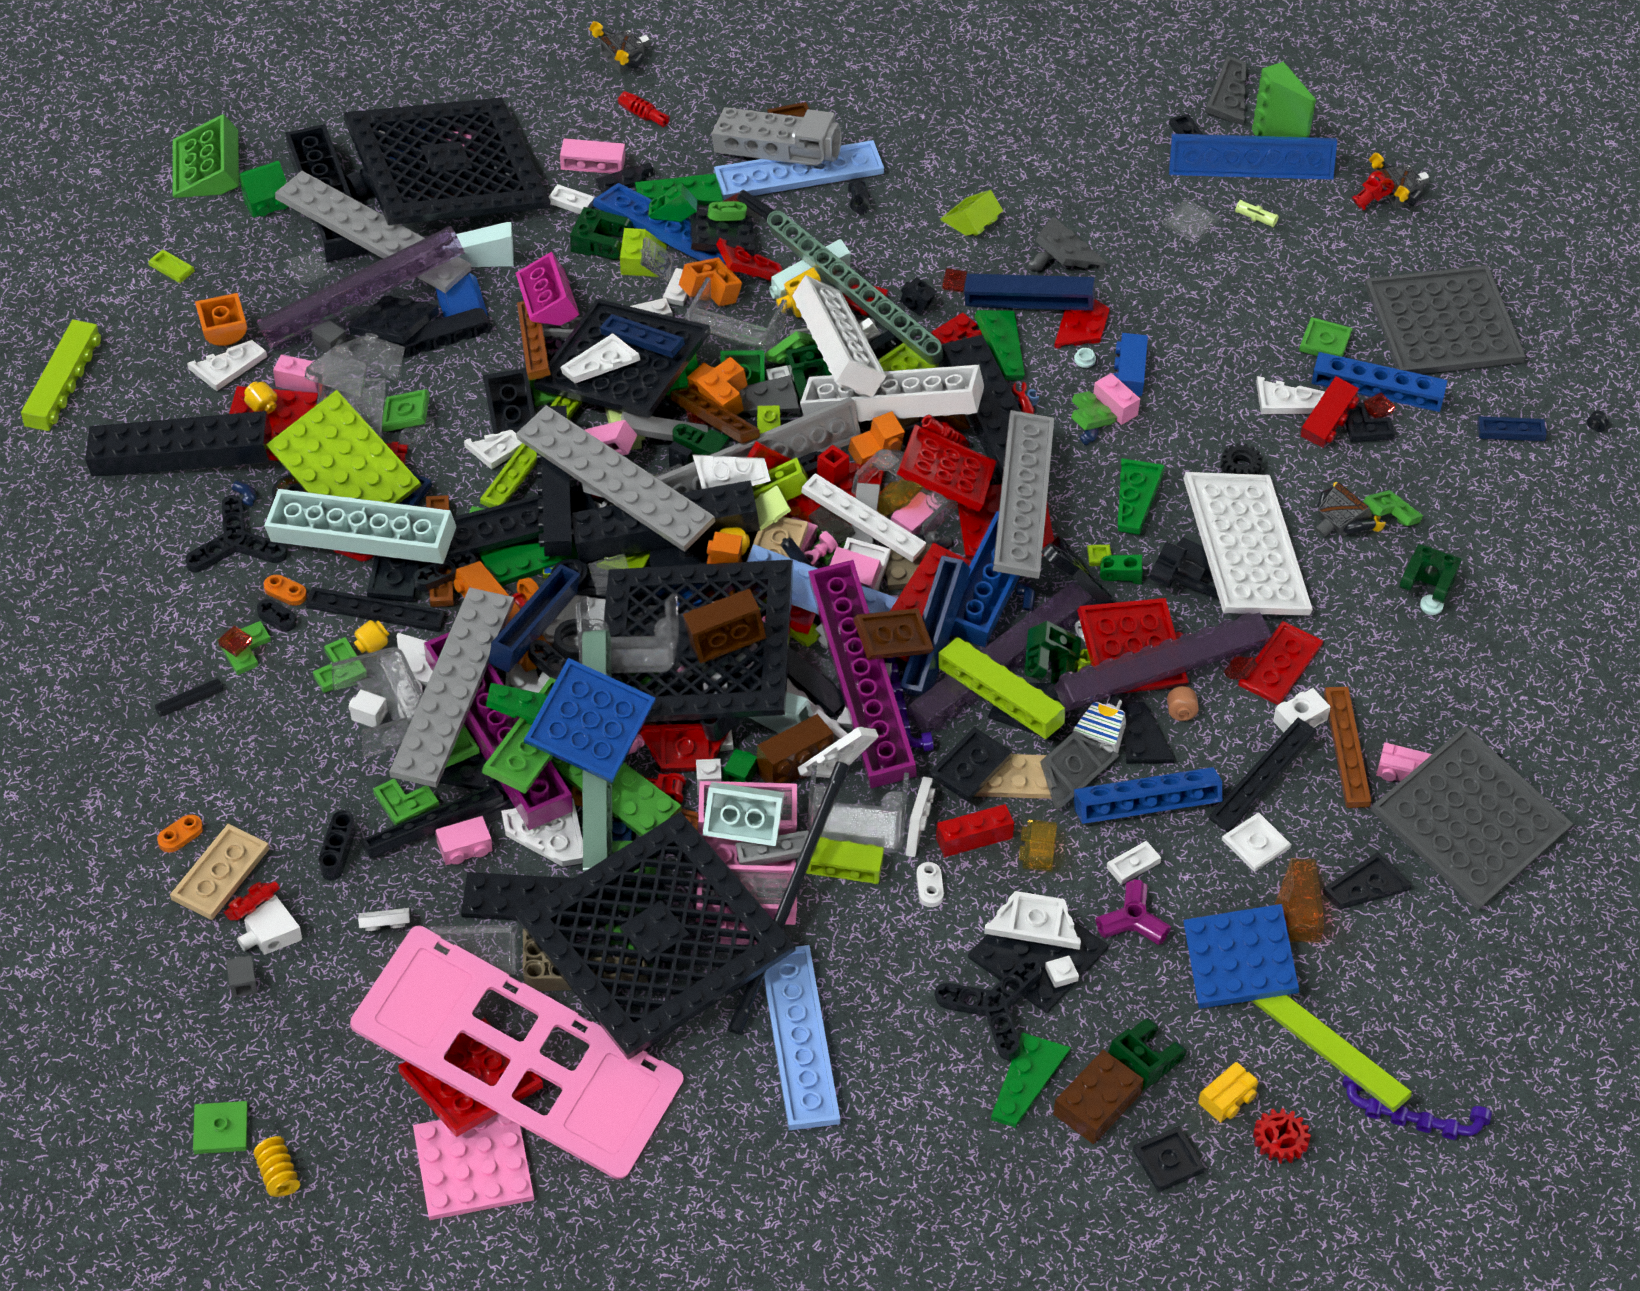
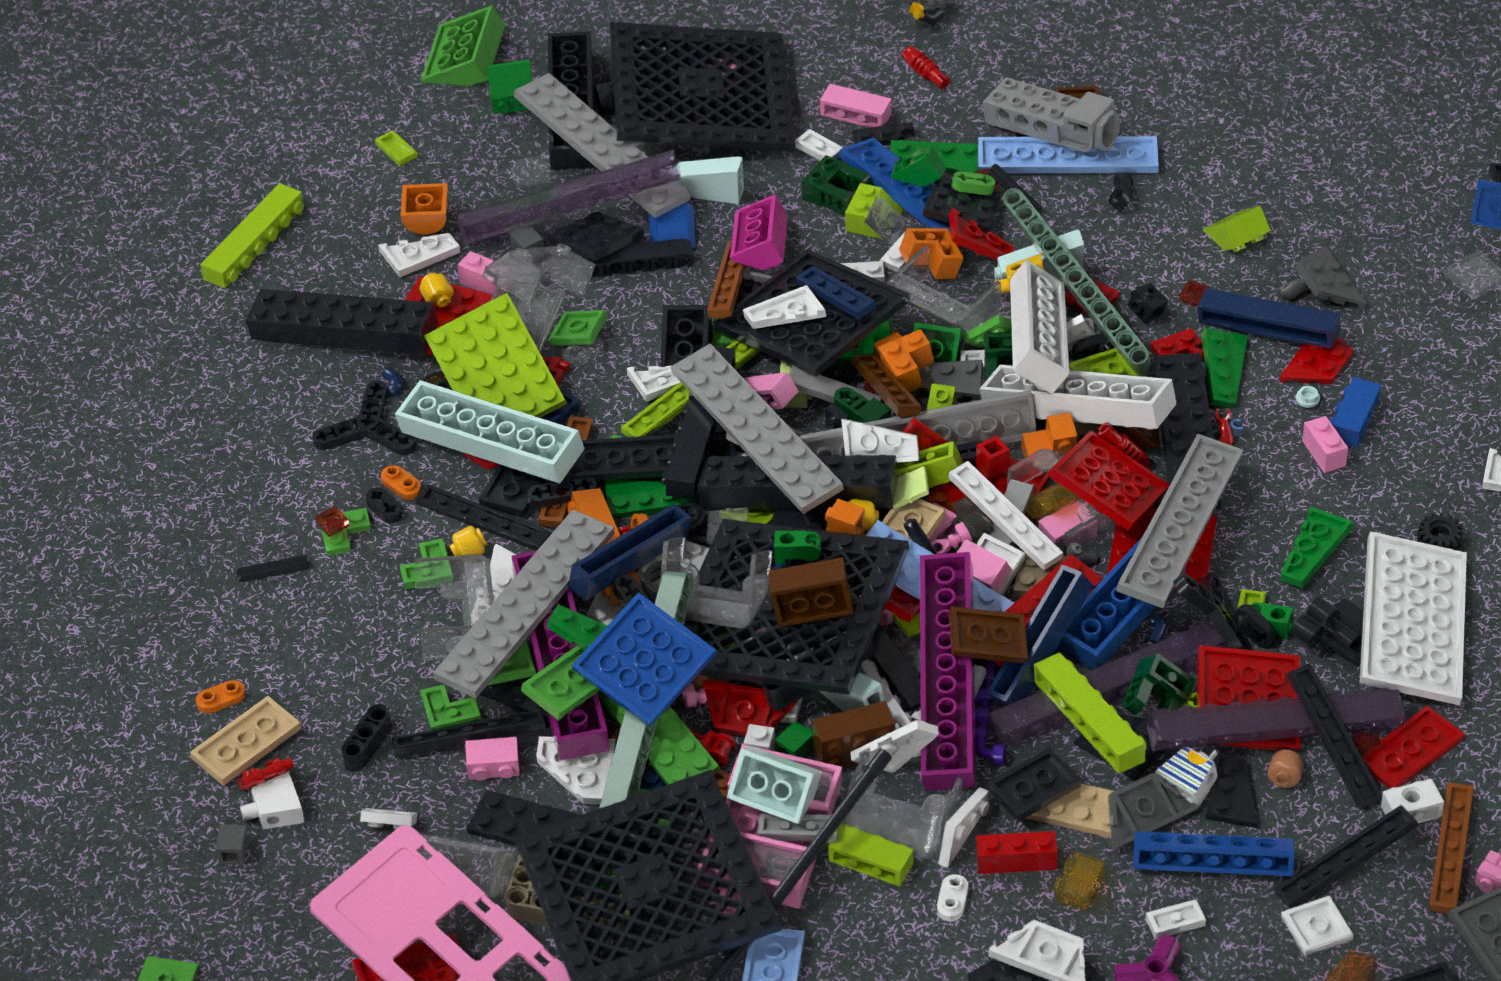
camera: 20 degrees right, 5 degrees down
white brick [349,689,388,729] -> none
bright green plate [1071,391,1117,430] -> none
dark blue arm [1080,428,1098,445] -> none
none -> green leg [774,531,822,564]
none -> black beam [1233,604,1277,648]
none -> black tile [1286,663,1382,811]

